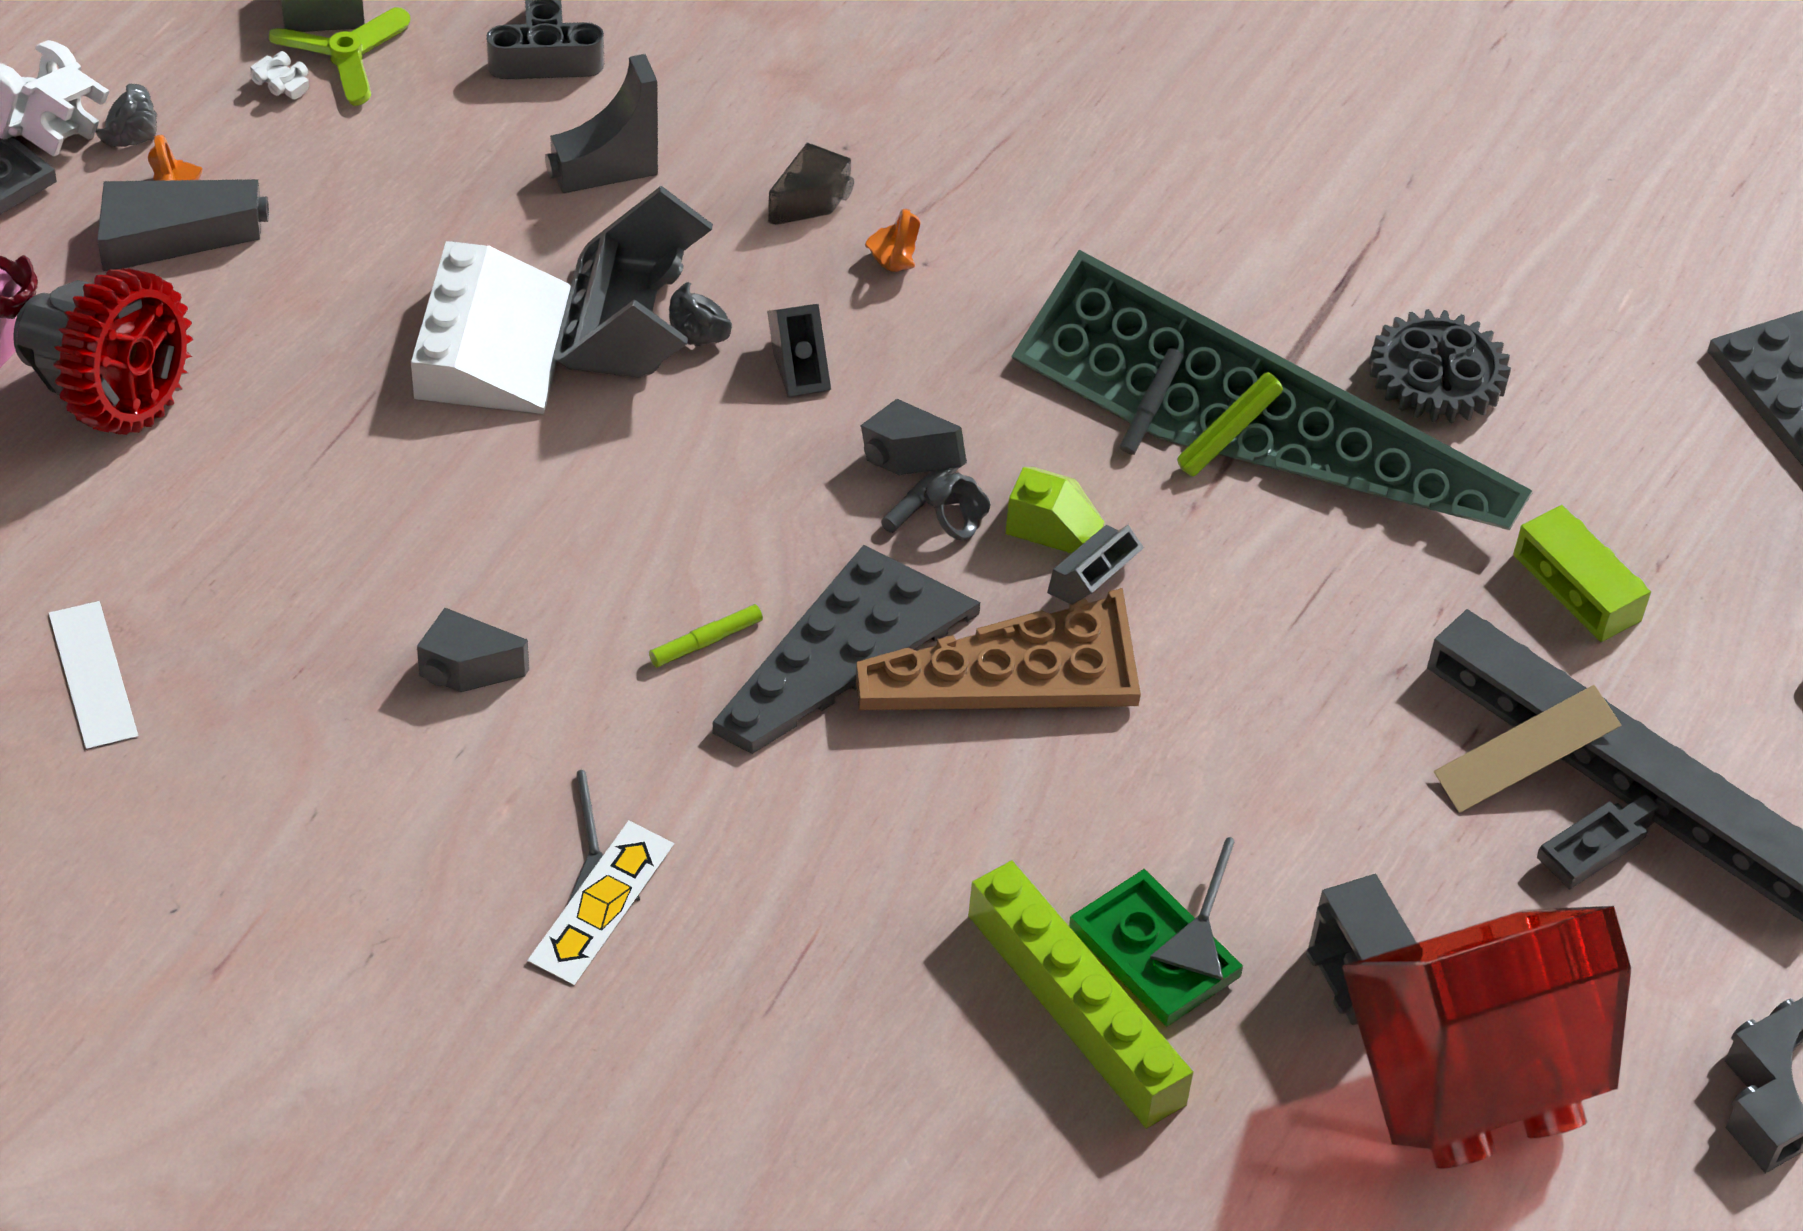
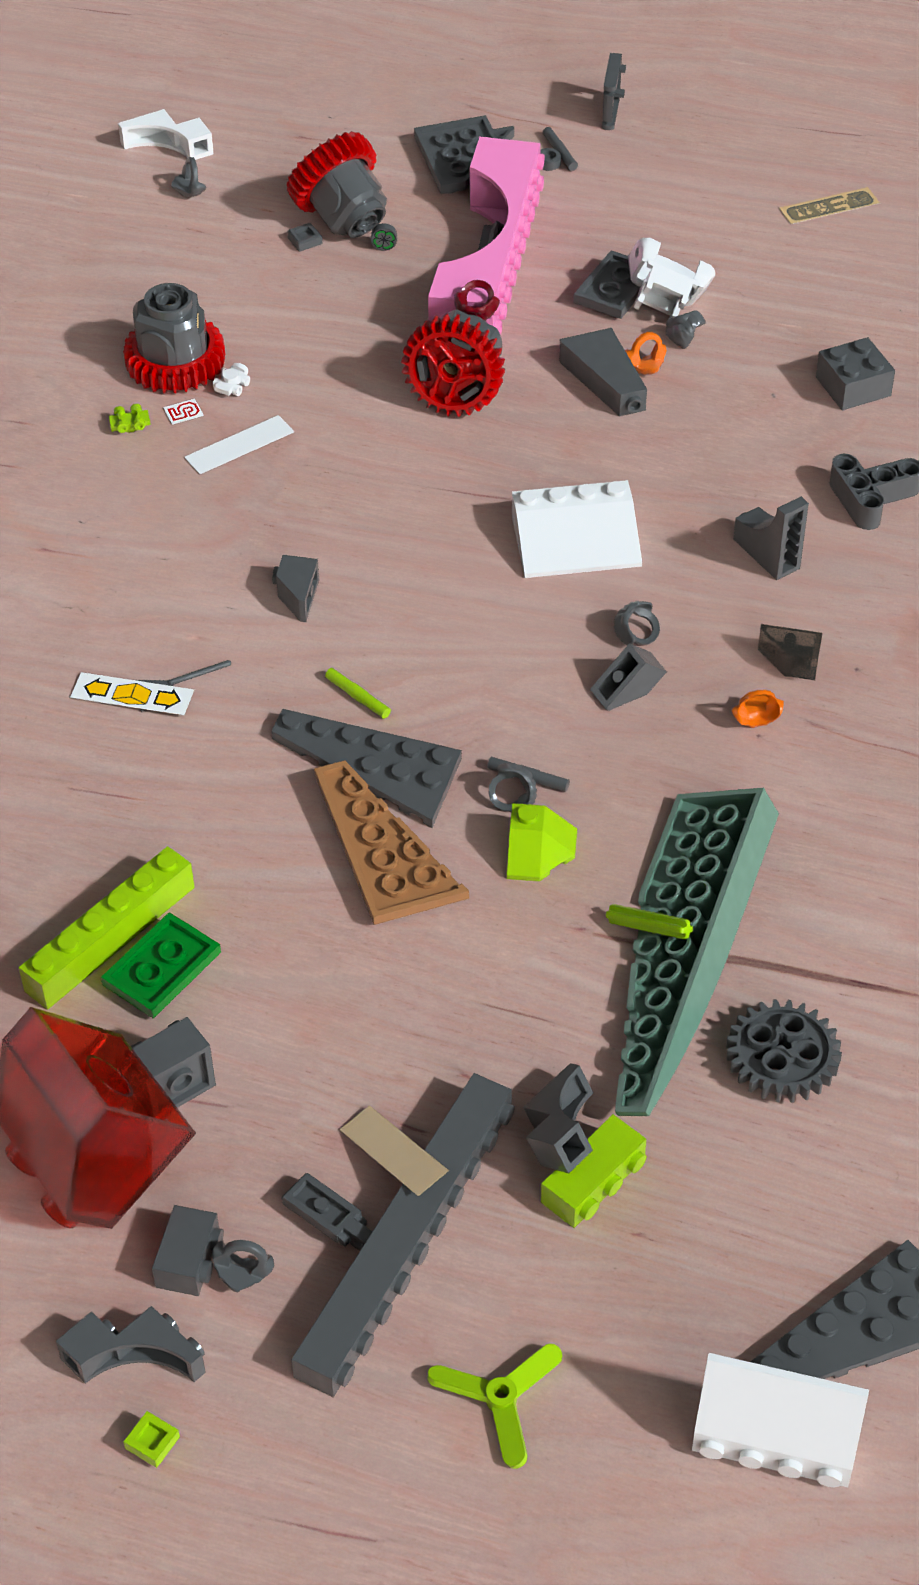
camera: 80 degrees right, 0 degrees up
white piece [250,51,309,100] -> none
lime piece [269,7,410,106] -> none
dark grey windscreen [554,186,713,378] -> none
dark grey slope [861,399,967,475] -> none
dark grey piece [1047,525,1144,605] -> none
dark grey piece [1119,348,1184,455] -> none
dark grey piece [1150,837,1234,980] -> none
none -> dark grey brick [152,1205,224,1296]
none -> dark grey piece [212,1240,274,1293]
none -> dark grey arch [523,1063,593,1174]

